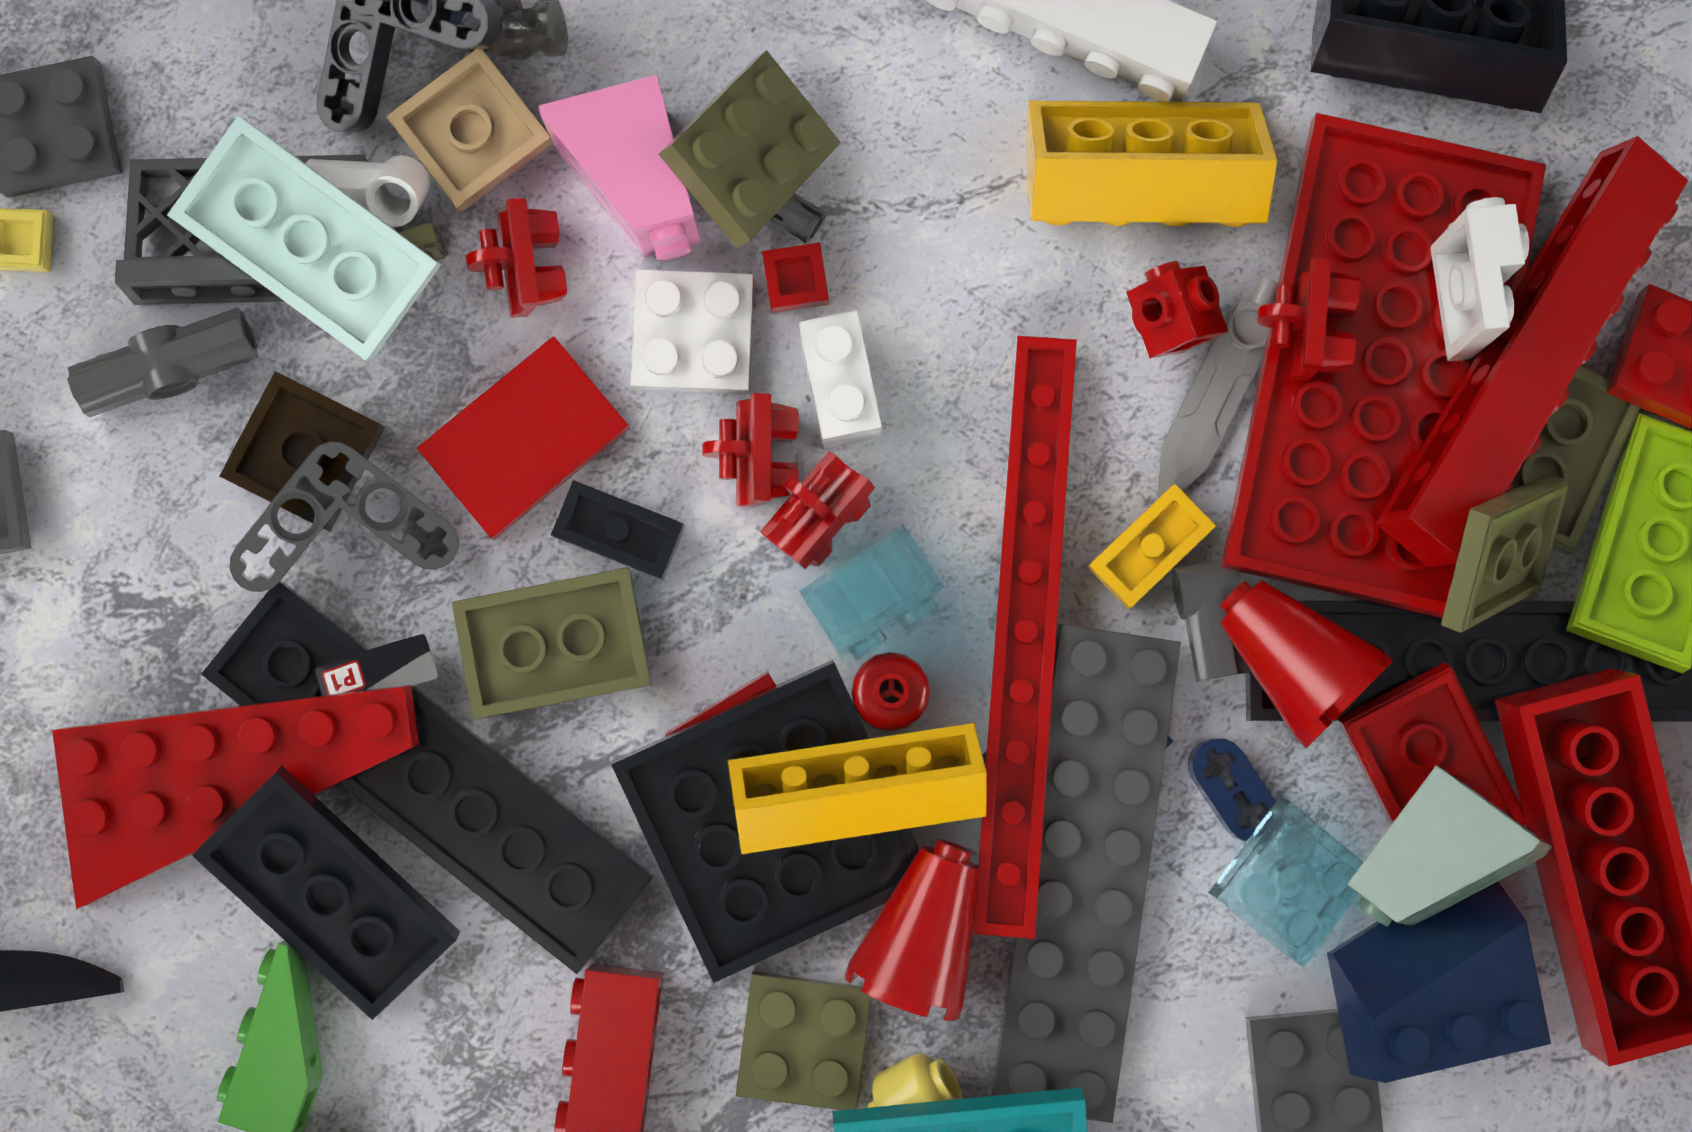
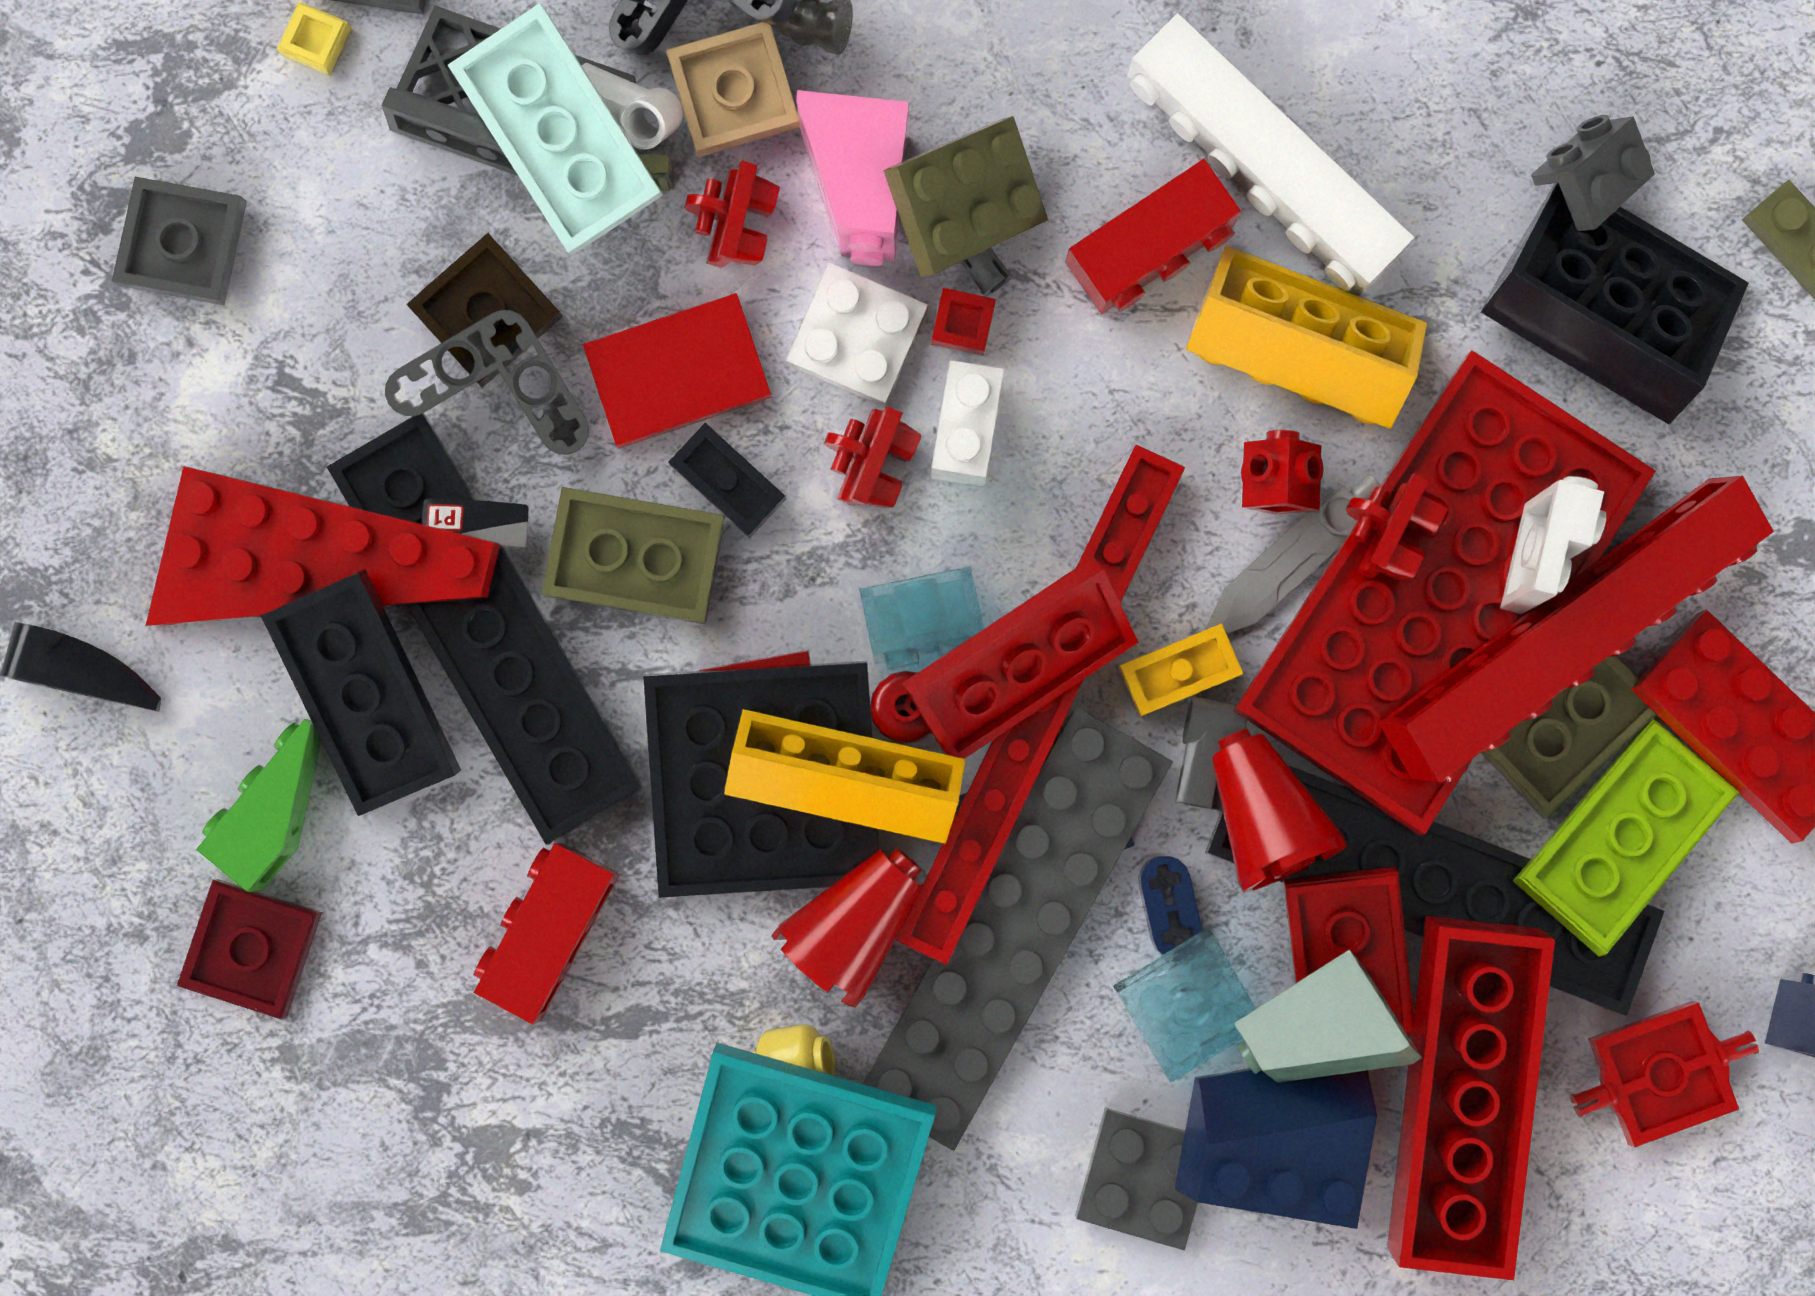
camera: 25 degrees right, 0 degrees up
dark grey piece [67,307,259,417] -> none
olive plate [735,972,871,1110] -> none
red hips [760,451,875,570] -> none
olive tile [1441,474,1569,633] -> none
none -> red plate [902,557,1139,759]
none -> red brick [1065,158,1242,315]

